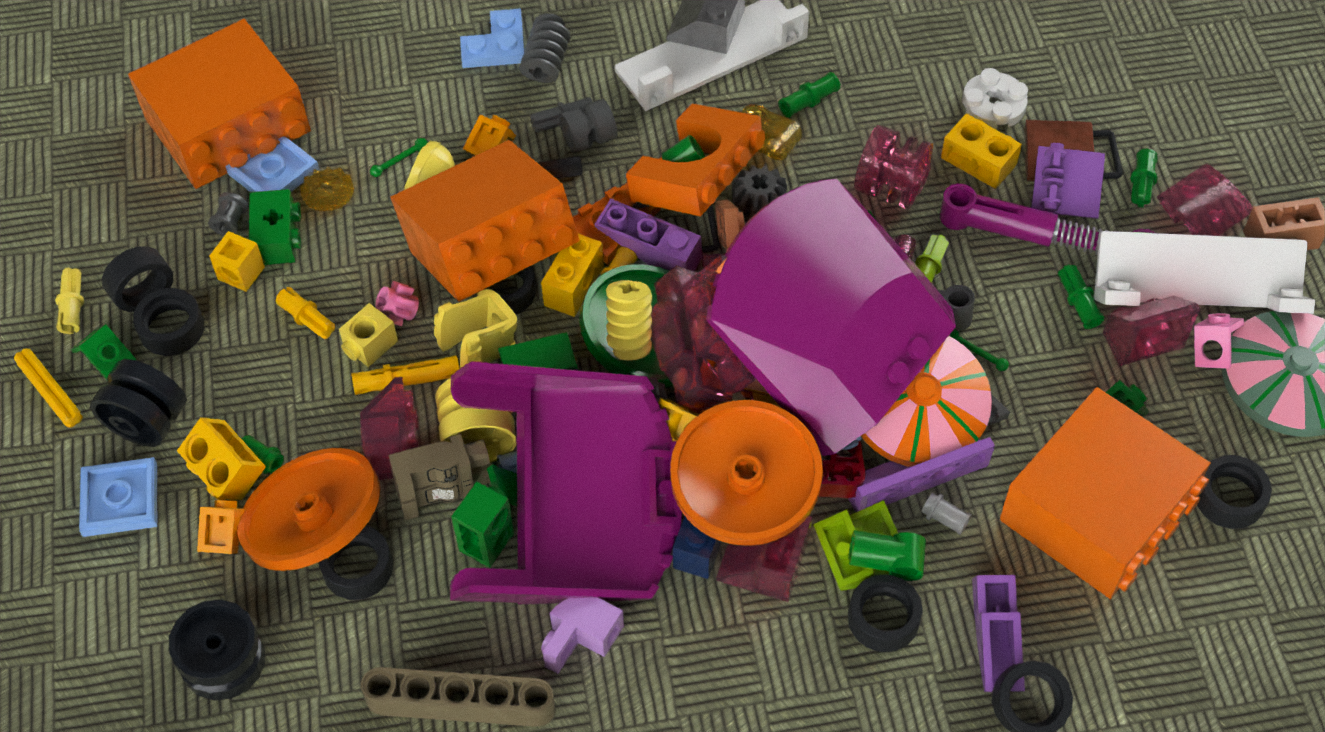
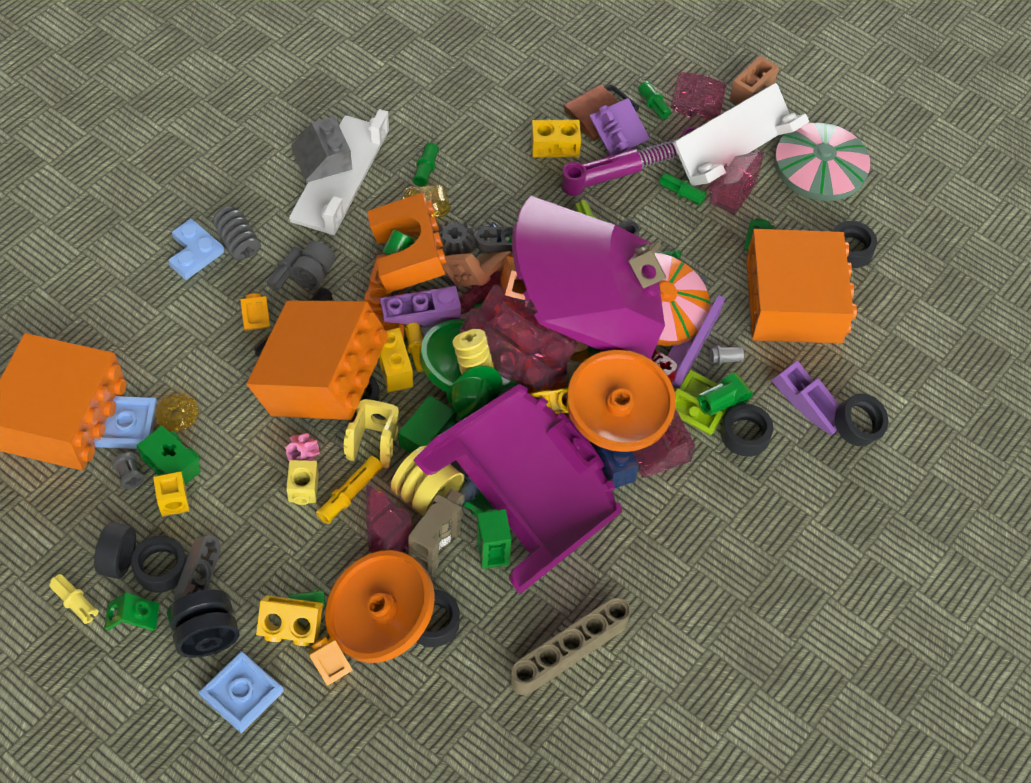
camera: 45 degrees left, 0 degrees up
yellow axle [14,348,83,428] -> none
black wheel [169,599,265,701] -> none
yellow axle [276,287,335,339] -> none
green hinge [370,138,428,177] -> none
light yellow hat [404,141,455,190] -> none
lavender brick [541,598,624,674] -> none
clear pink wheel [854,125,933,209] -> none
white plate [962,68,1028,129] -> none
bright pink bracket [1194,313,1244,369] -> none
none -> dark grey beam [174,535,221,602]
none -> green piece [446,366,502,420]
none -> dark tan bracket [629,241,666,288]

